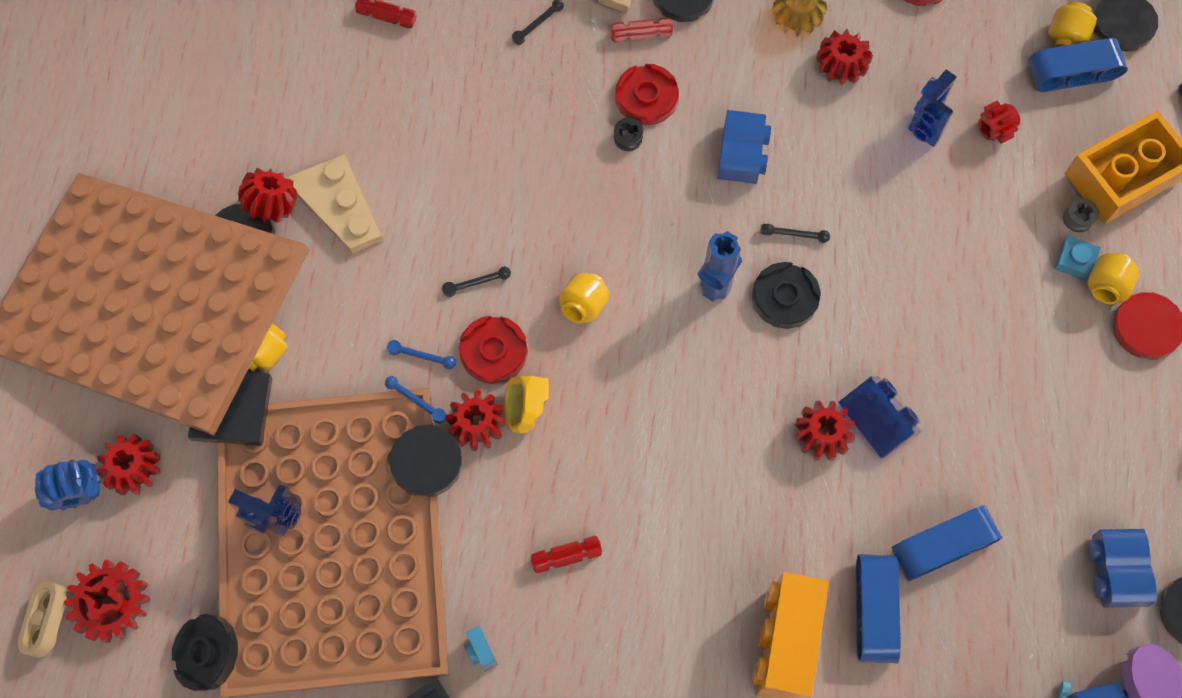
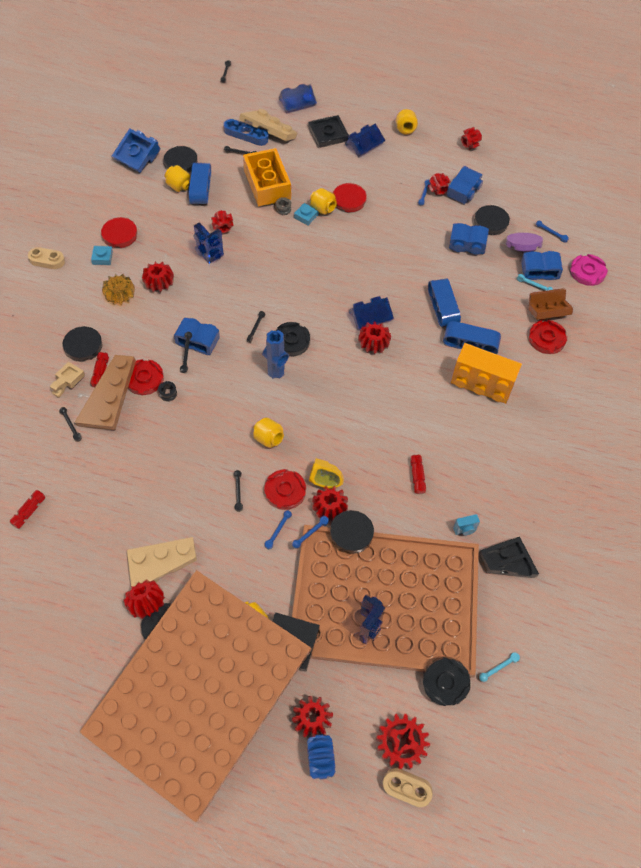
camera: 80 degrees left, 10 degrees down
none -> medium nougat wing [74,355,136,430]
none -> black hinge [180,332,192,373]

